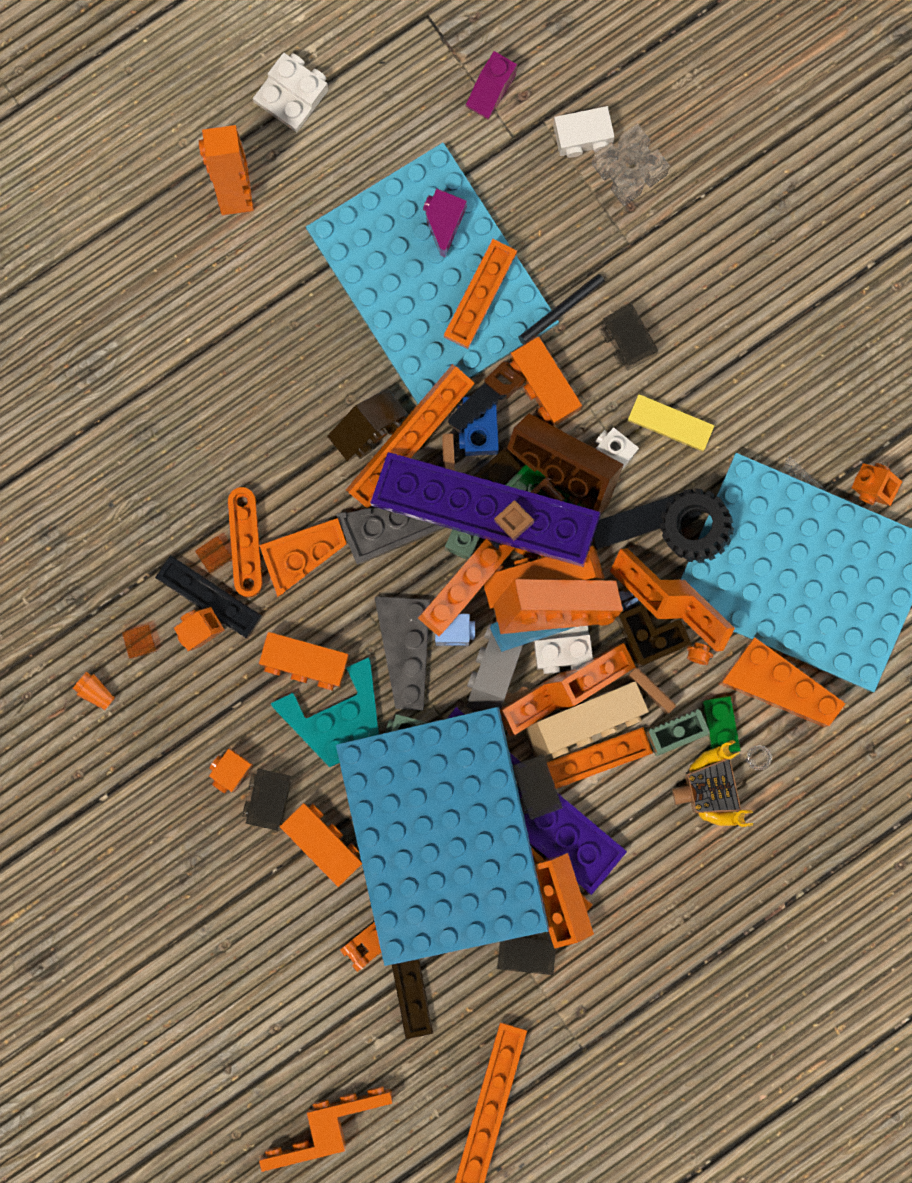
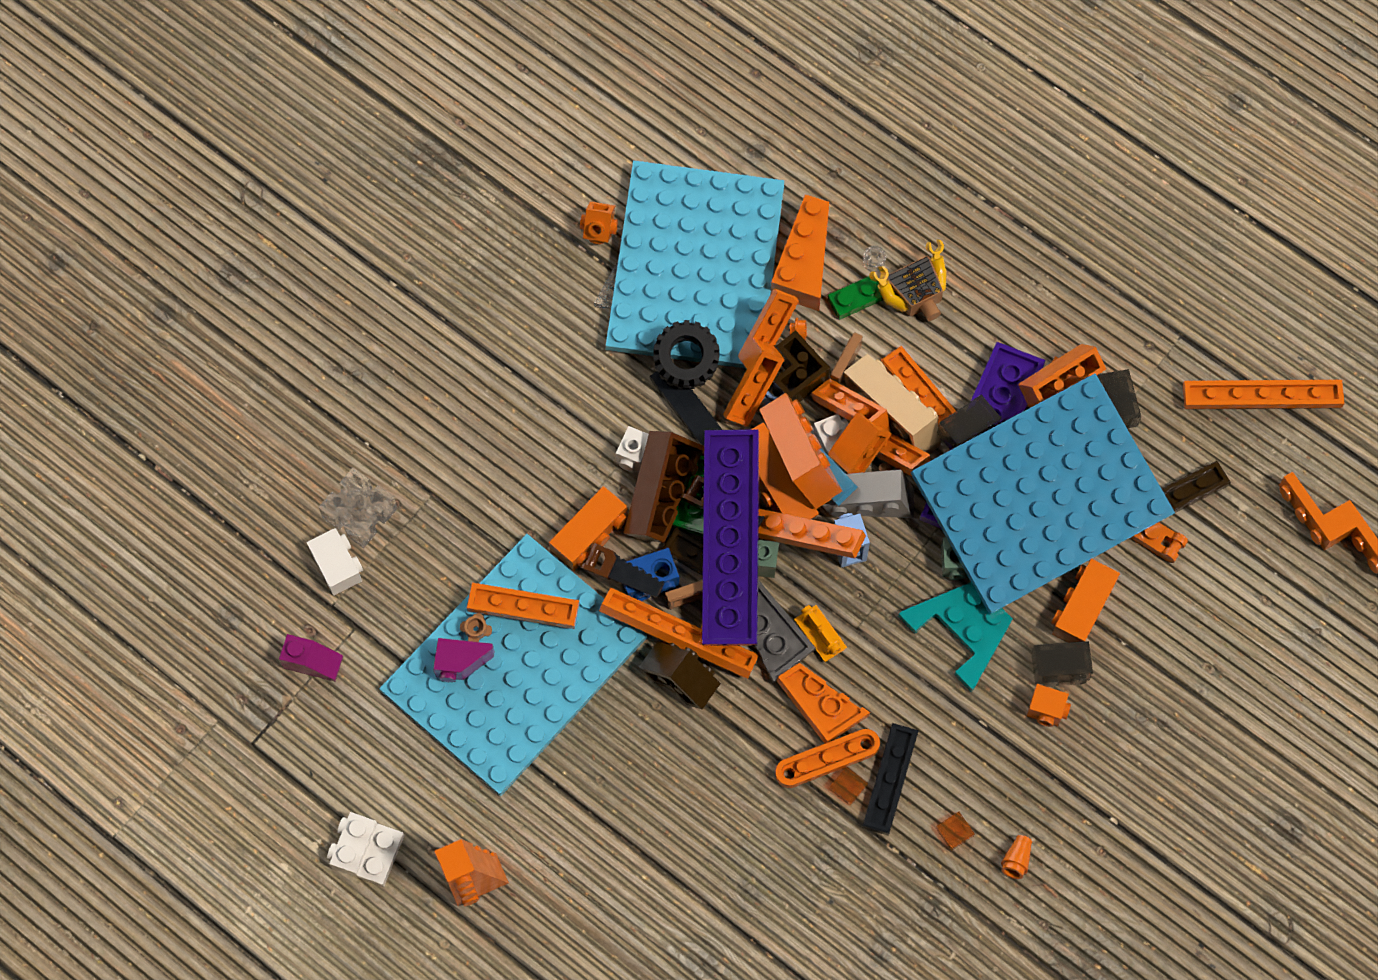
camera: 105 degrees left, 15 degrees down
orange brick [174,607,225,651] -> none
orange brick [259,632,349,691] -> none
flat silver wing [375,597,430,710] -> none
medium nougat tile [494,500,534,541] -> none
black bar [518,274,605,345] -> none
clear smoke brick [600,303,658,371] -> none
light yellow tile [628,394,714,452] -> none
sand green brick [646,709,710,756] -> none
none -> medium nougat plate [460,613,492,642]
none -> light orange hinge [794,605,847,662]
none -> orange panel [828,413,892,474]

